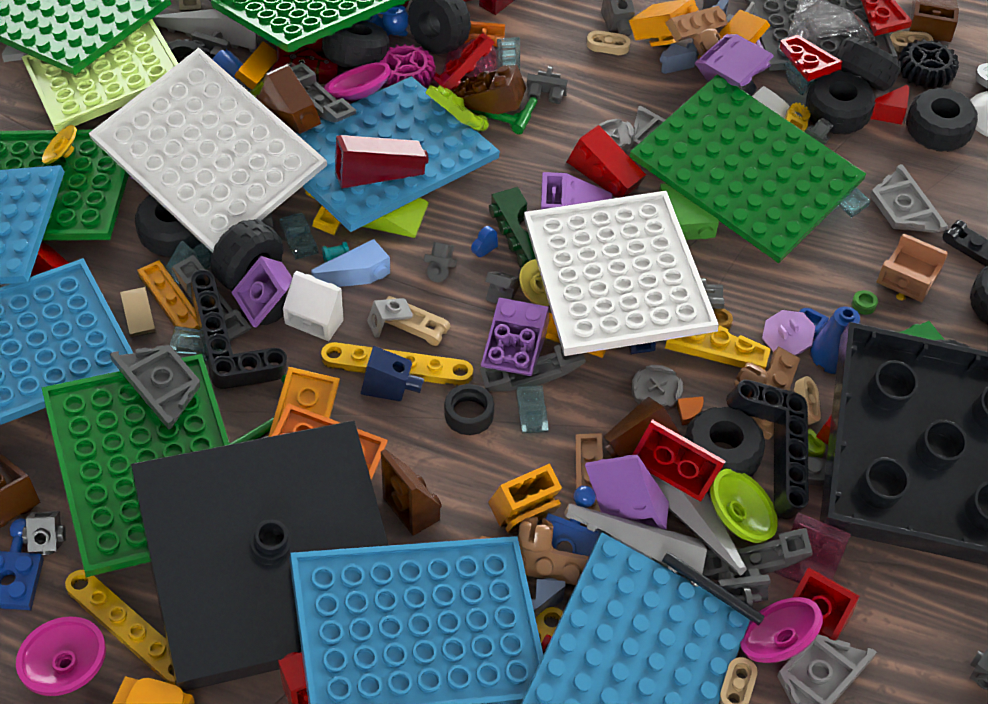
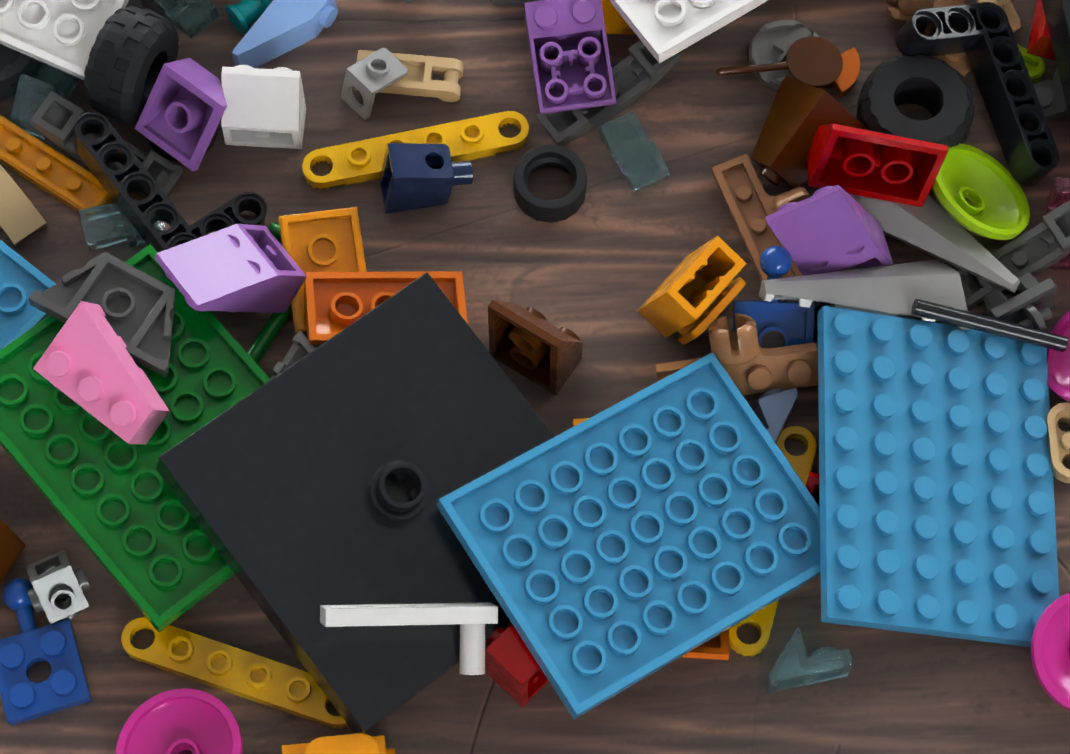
camera: 20 degrees left, 15 degrees up
none -> bright pink wedge [33,301,169,444]
none -> slope [154,224,307,313]
none -> white piece [320,602,498,675]
none -> reddish brown piece [716,36,843,88]

